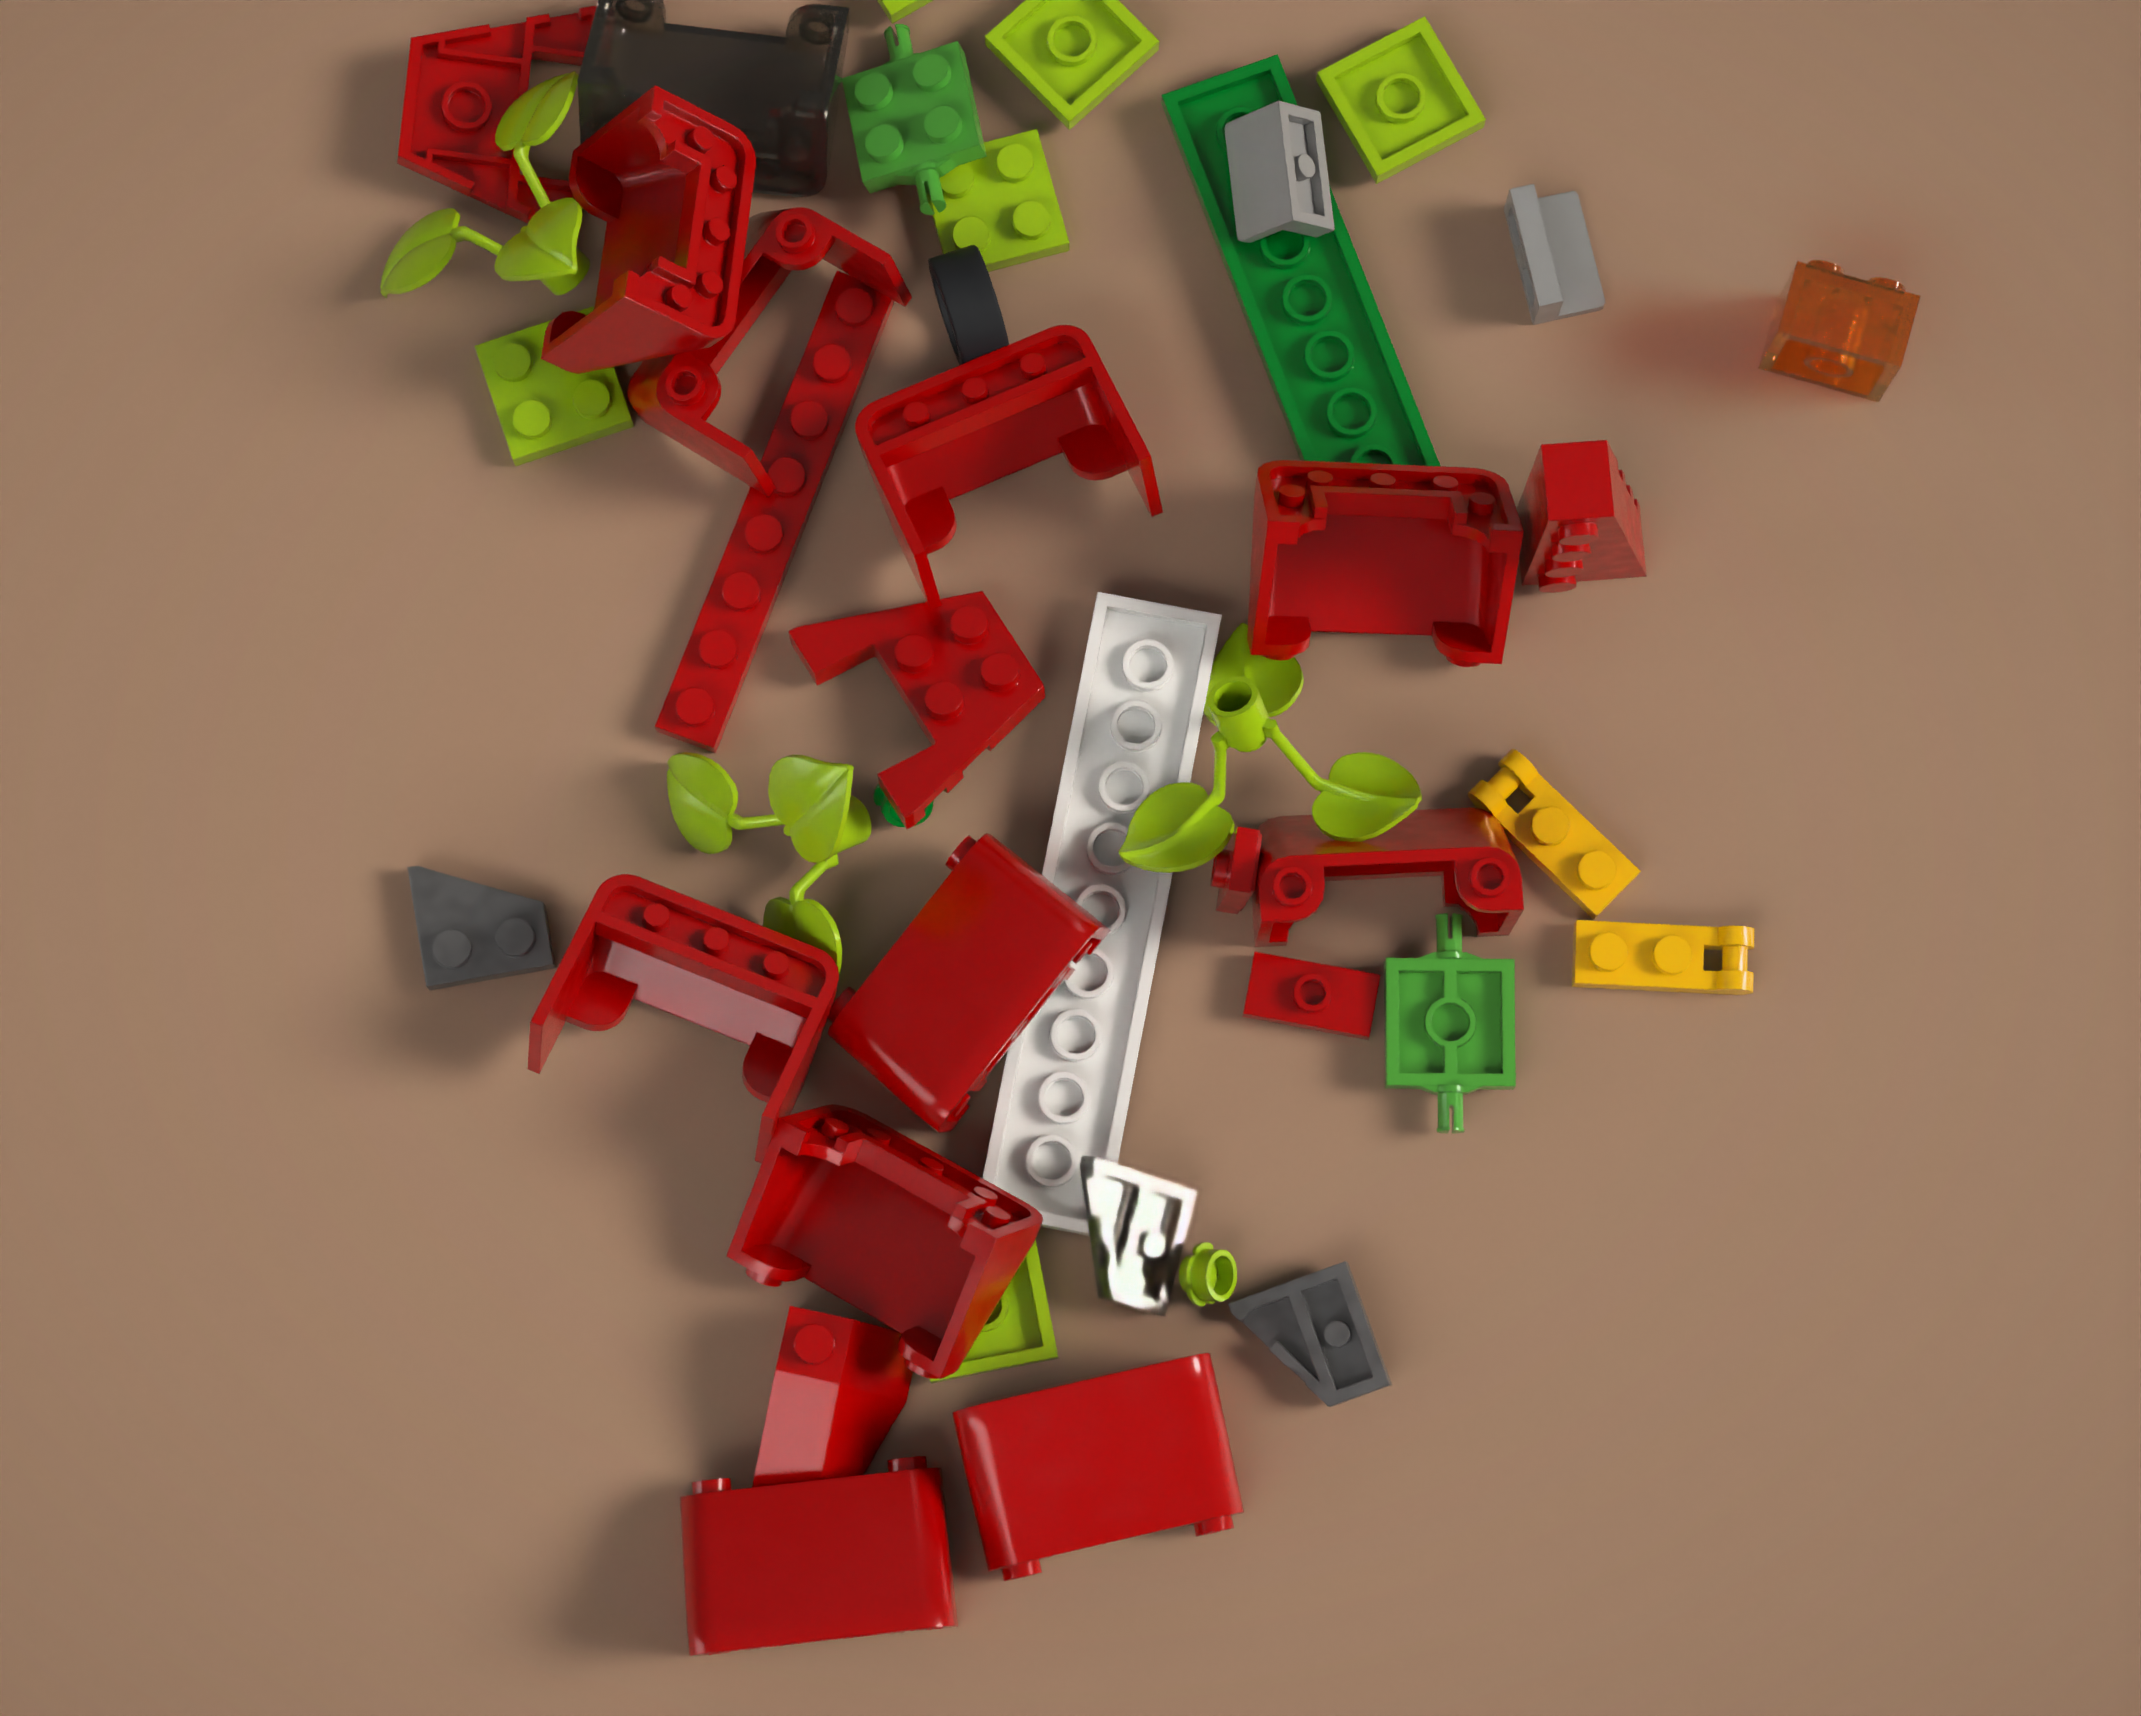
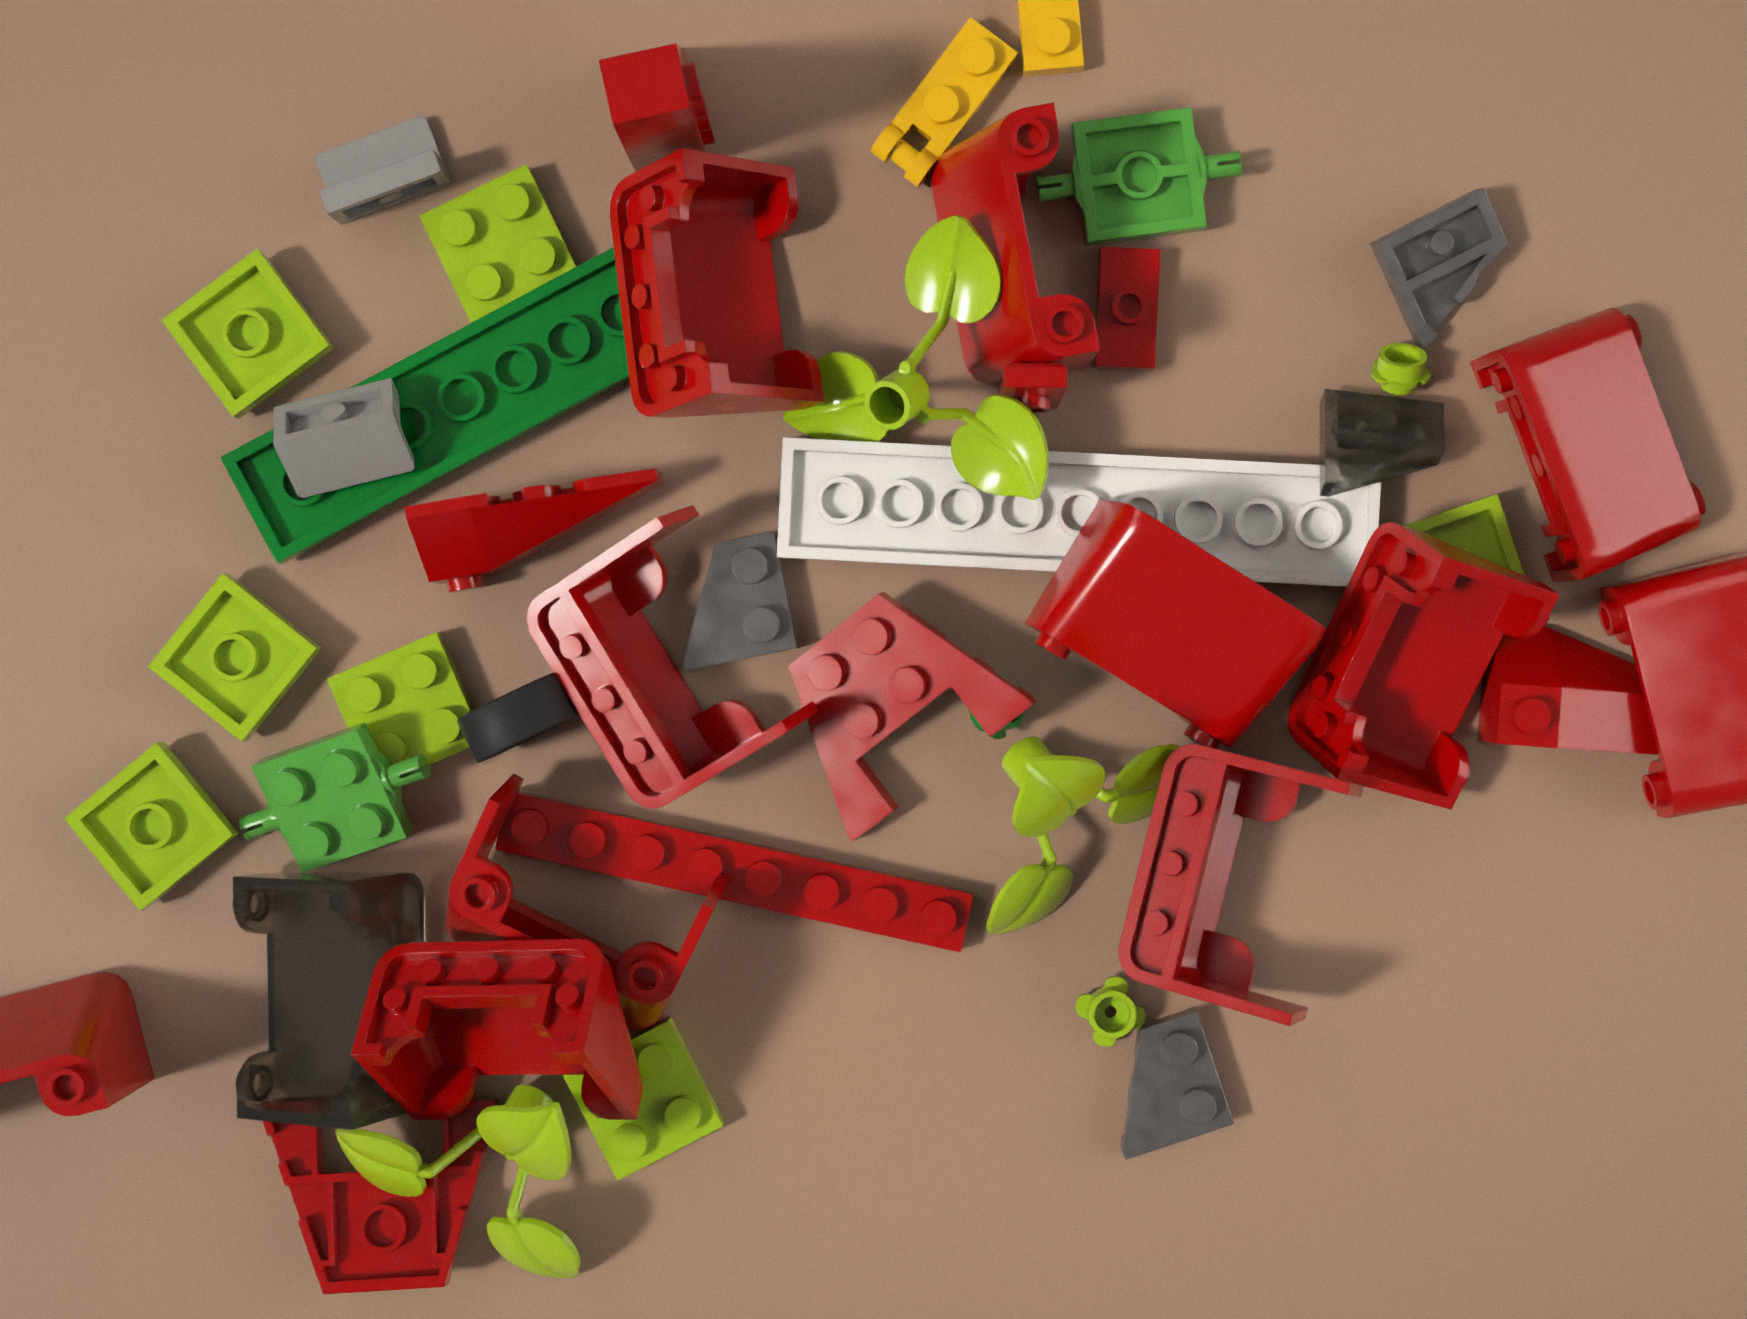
camera: 100 degrees left, 10 degrees up
none -> red wedge [404,468,663,593]
none -> lime plate [419,164,577,323]
none -> flat silver wing [683,531,798,671]
none -> lime plate [1075,976,1146,1047]

